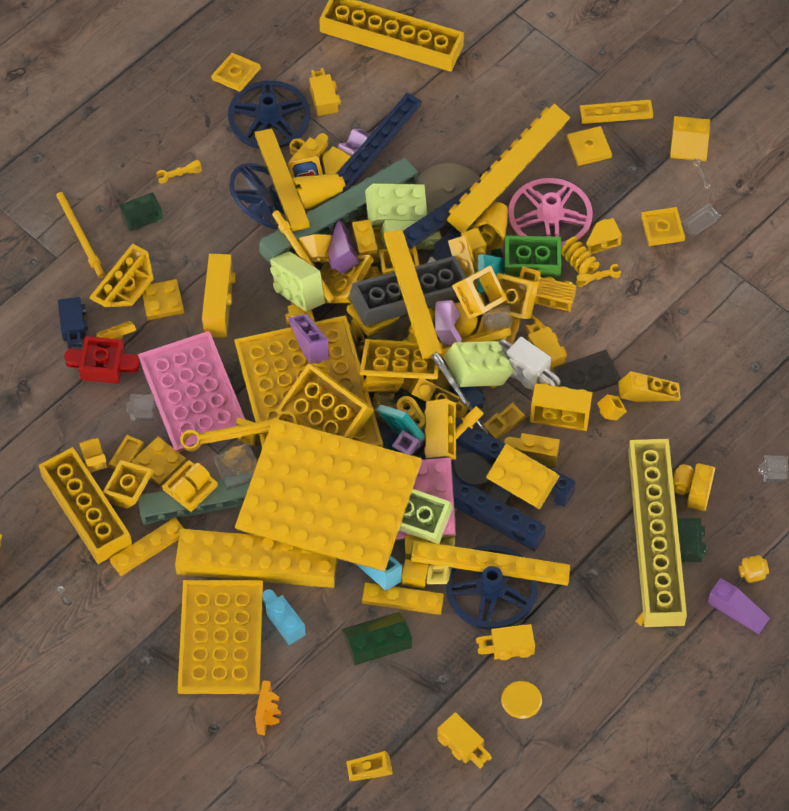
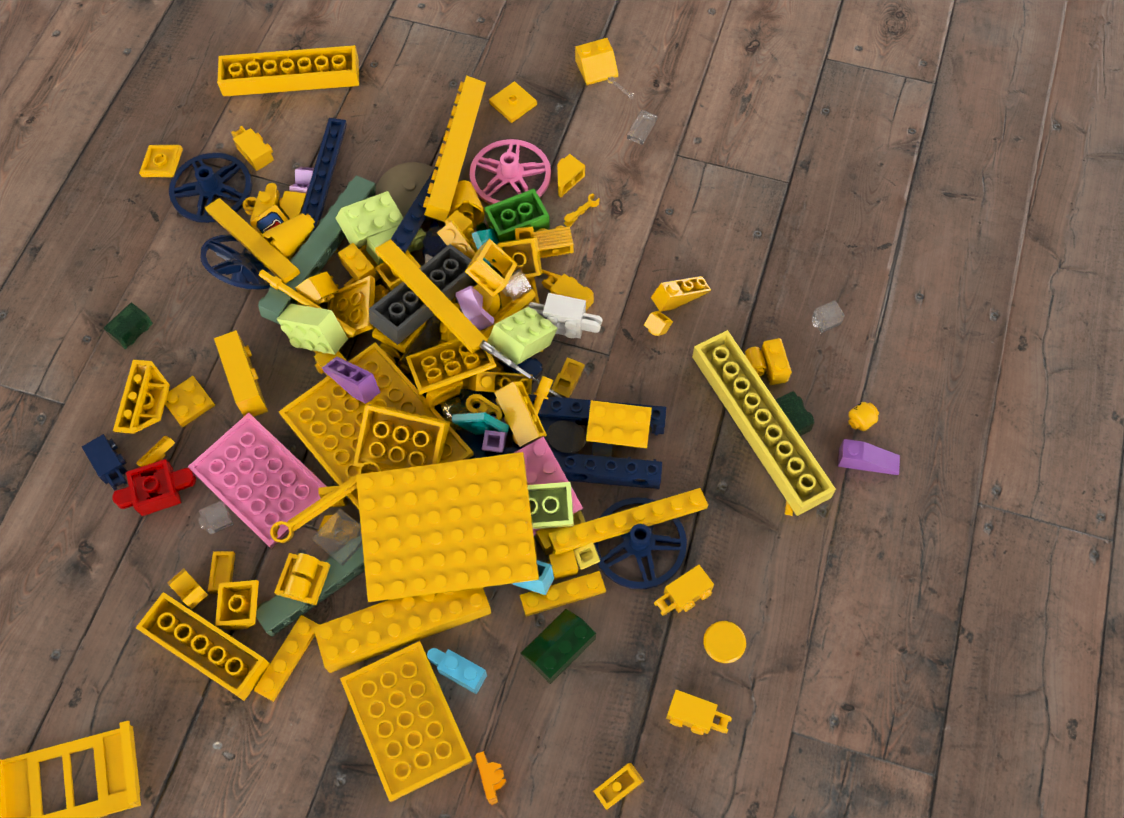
camera: 25 degrees left, 5 degrees up
yellow bar [56,192,105,278] -> none
yellow plate [131,436,187,487] -> none
yellow piece [156,160,202,184] -> none
medium lavender slope [328,220,360,274] -> none
yellow brick [504,433,560,467] -> none
yellow brick [530,383,593,431] -> none
clear smoke tile [554,350,621,392] -> none
yellow piece [561,236,600,275] -> none
yellow plate [579,100,653,124] -> none
yellow plate [640,207,685,246] -> none

